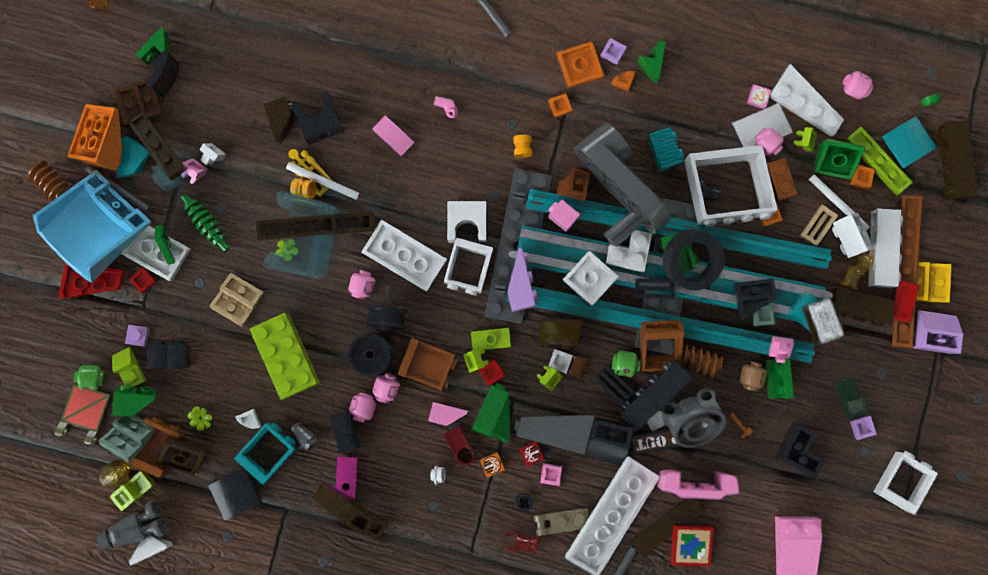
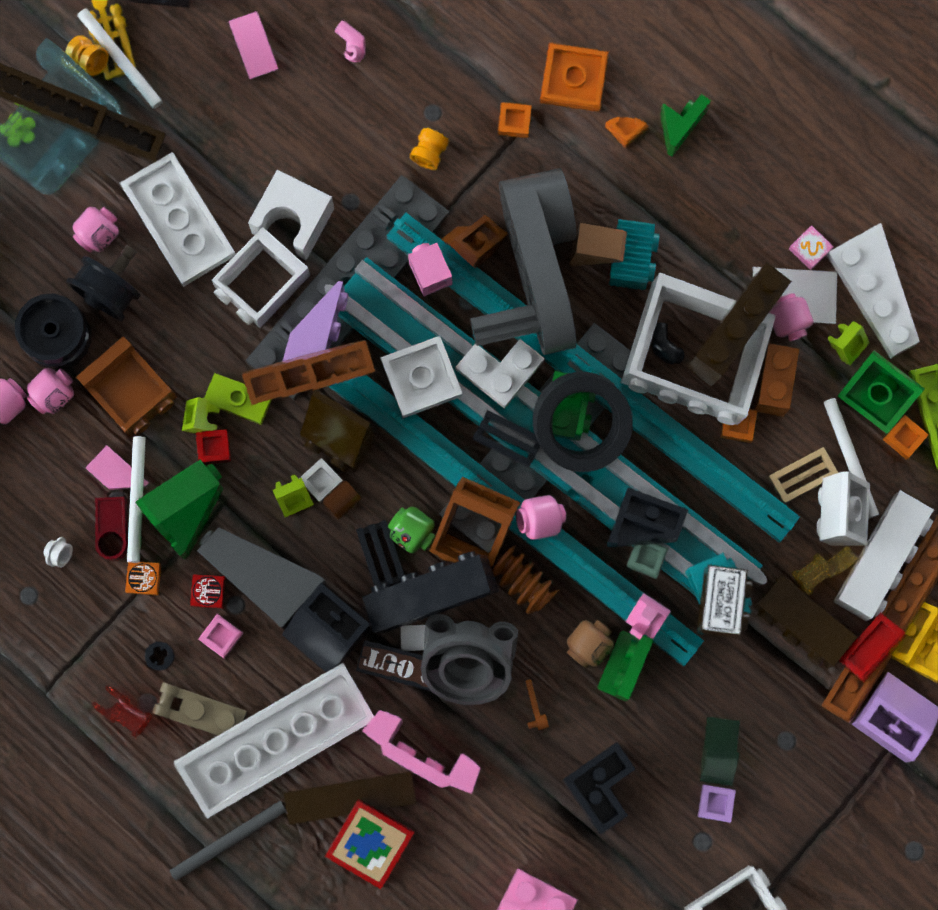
camera: 25 degrees right, 5 degrees down
lavender plate [601,38,626,65] -> none
none -> white bar [127,436,146,563]
none -> dark orange slope [242,340,375,405]
none -> bright pink head [516,495,566,540]
none -> medium nougat slope [570,223,627,266]
none -> dark brown brick [686,262,792,386]

